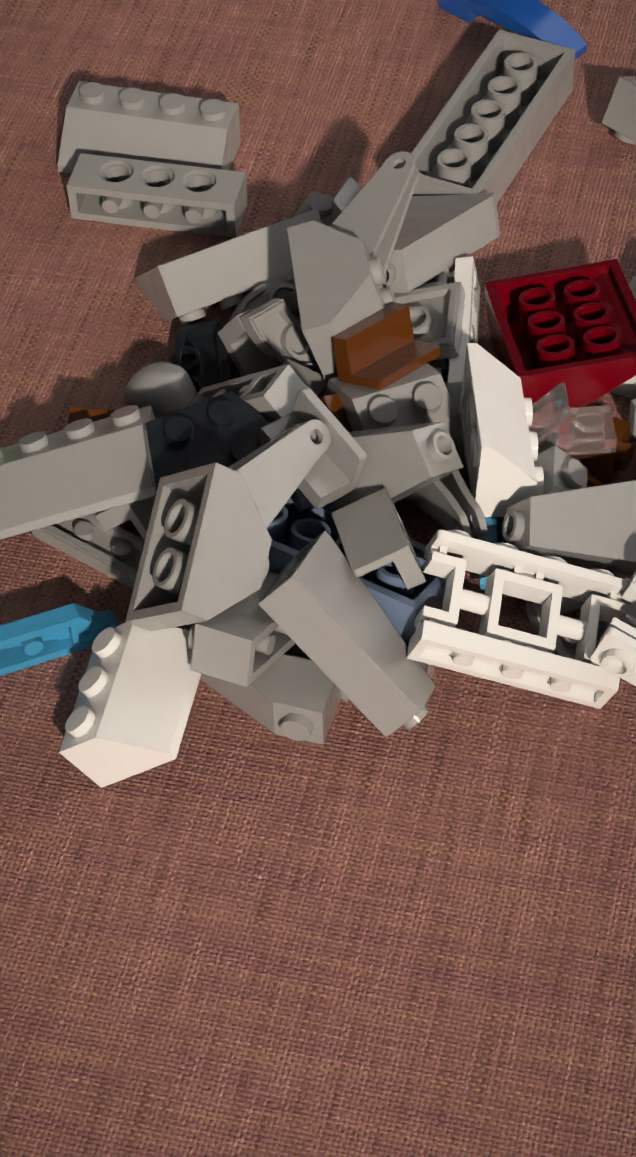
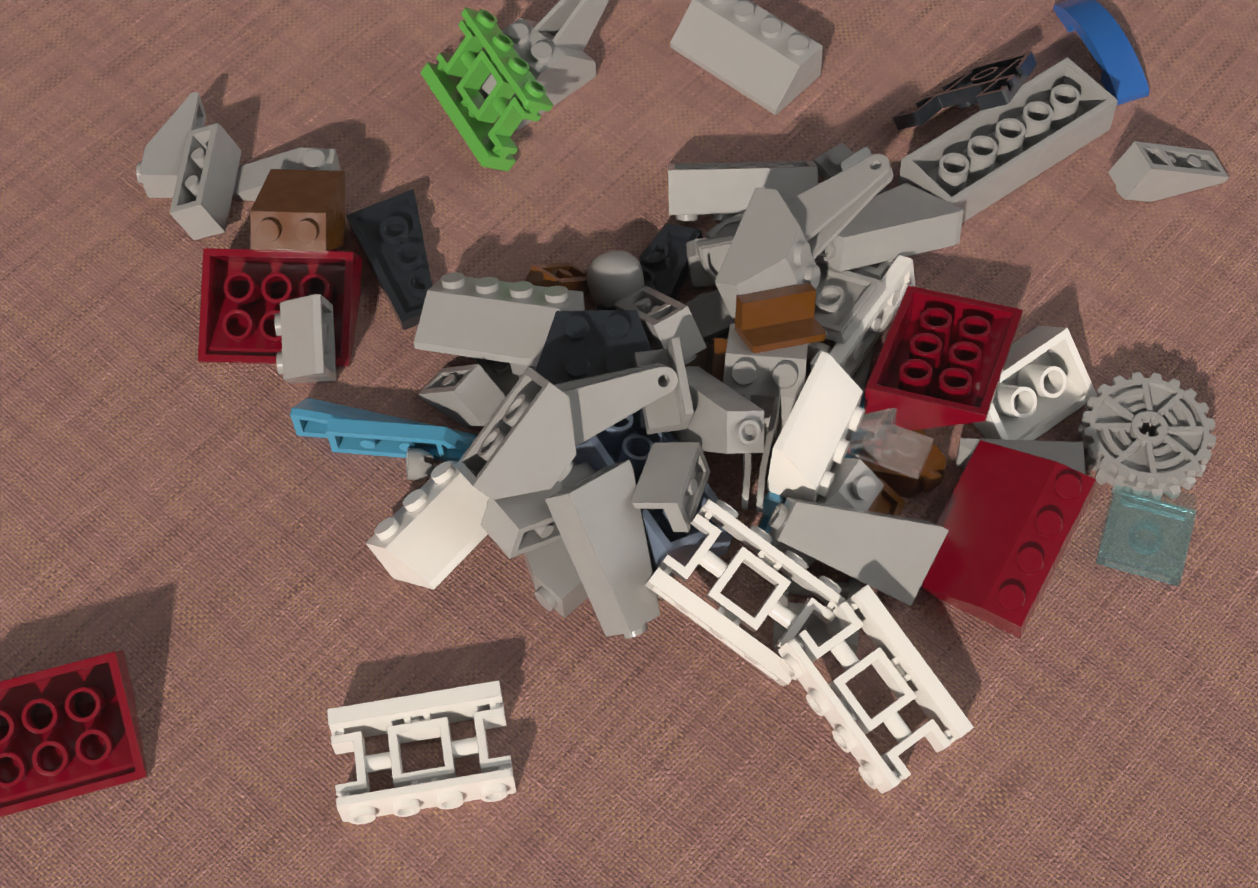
camera: 30 degrees right, 10 degrees up
light grey brick [67,153,248,238] -> none
none -> white fence [327,680,516,824]
none -> light grey hinge [406,448,434,480]
none -> light grey slope [418,364,506,427]
none -> black wing [892,51,1037,130]

